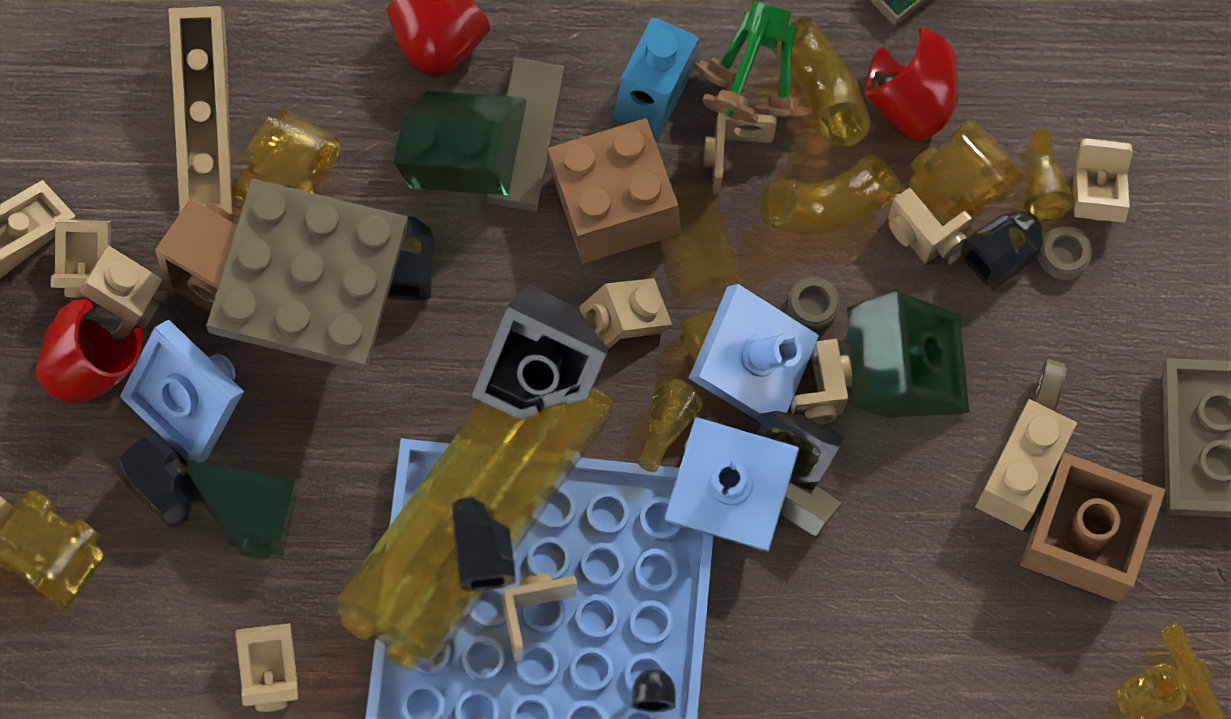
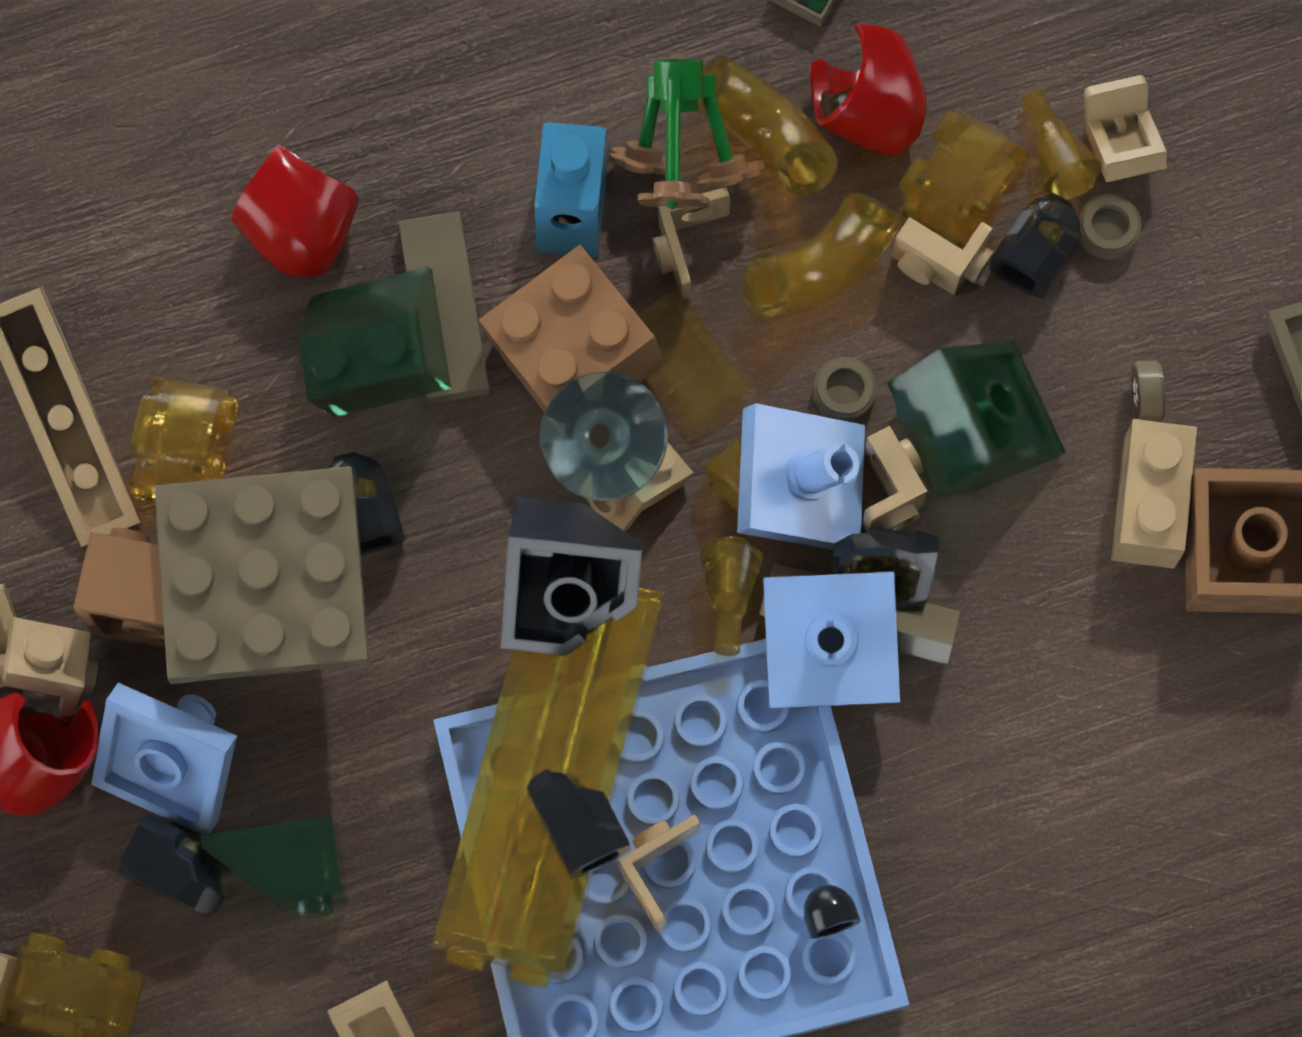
camera: 10 degrees left, 5 degrees up
none -> clear light blue dish [540,372,668,501]

